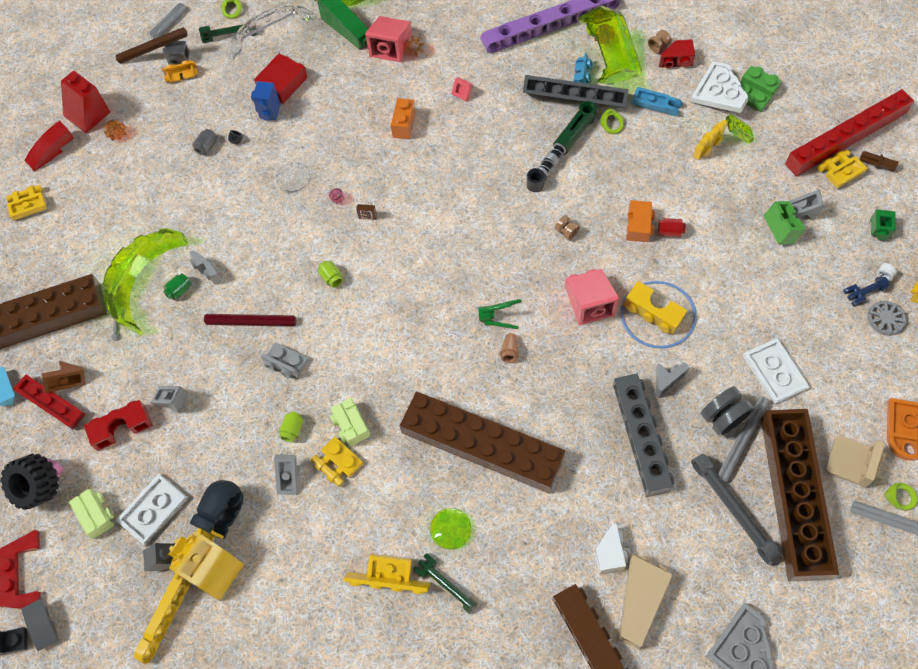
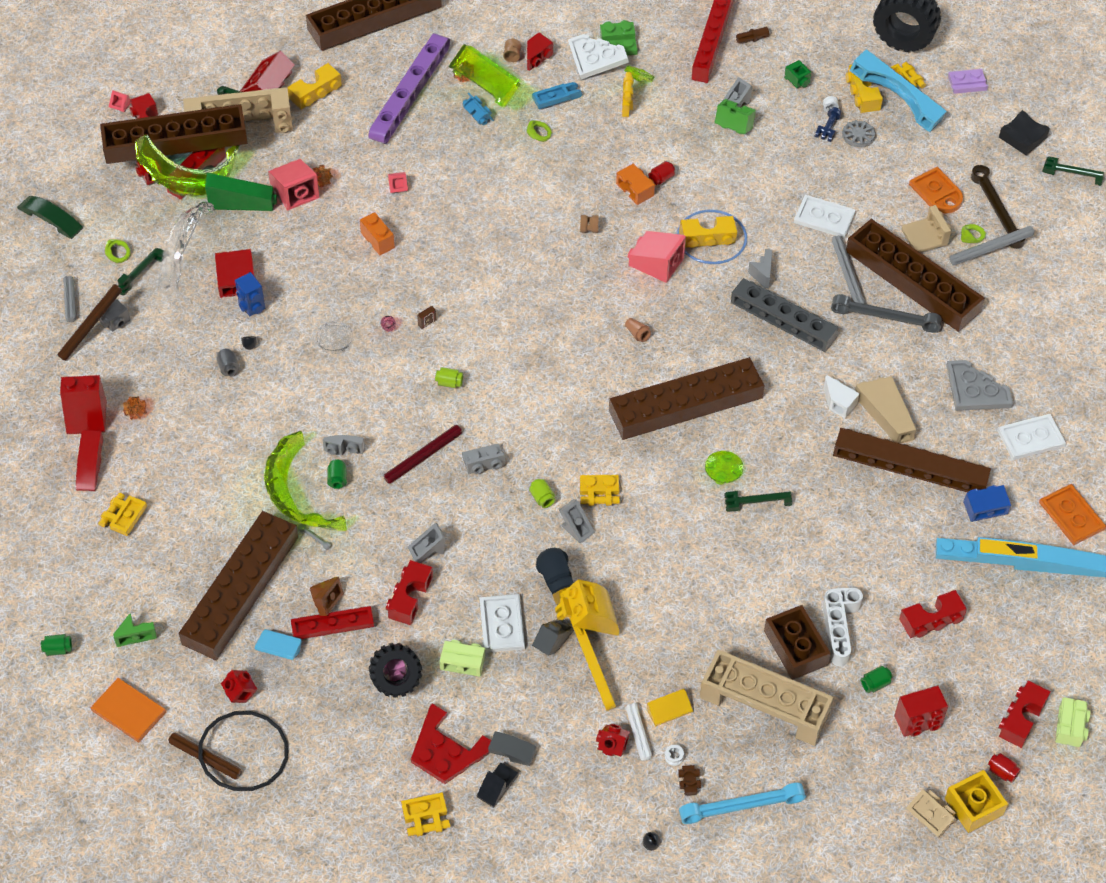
camera: 50 degrees left, 10 degrees down
light orange hinge [161,60,199,83] -> none
yellowish green brick [330,398,371,447] -> none
yellow bracket [344,554,431,594] -> none
green plant [478,299,521,329] -> none
dark grey brick [523,75,629,107] -> none
piece [527,101,596,192] -> none
dark grey wheel [700,386,754,437] -> none
yellow plate [817,149,868,189] -> none

